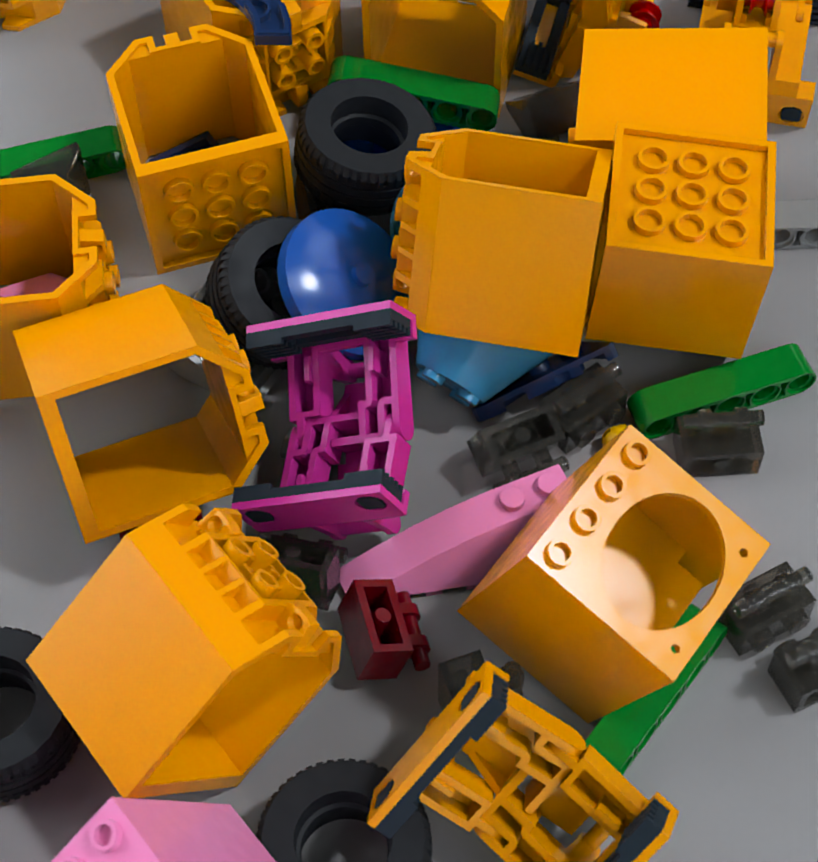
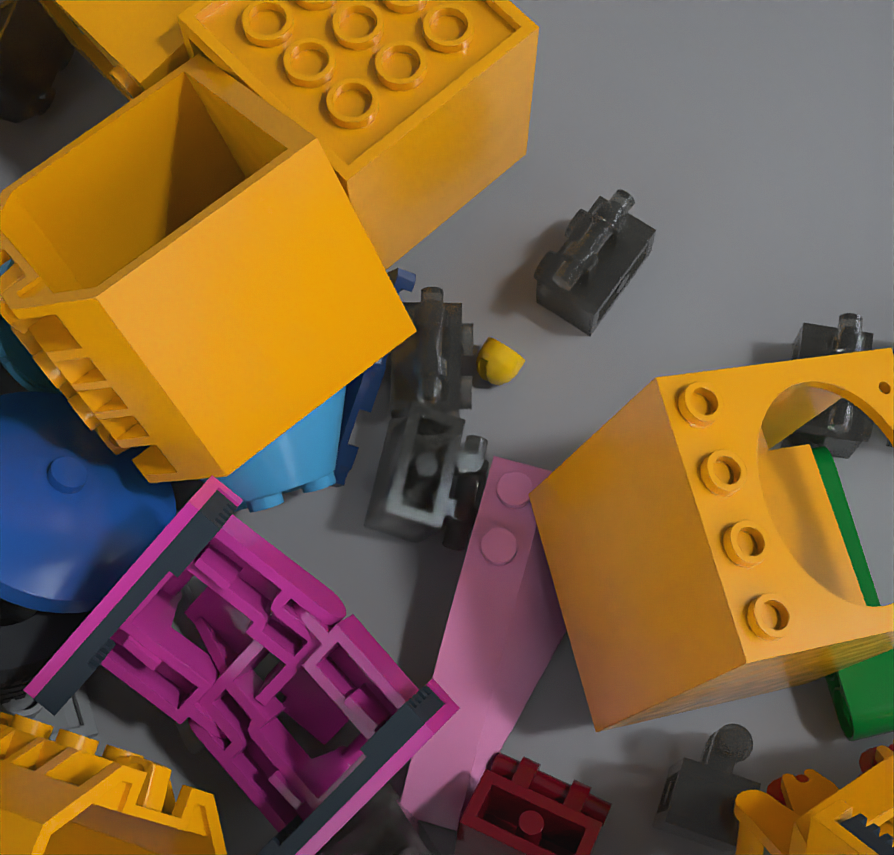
camera: 45 degrees left, 15 degrees up
green beam [626,343,816,439] -> none

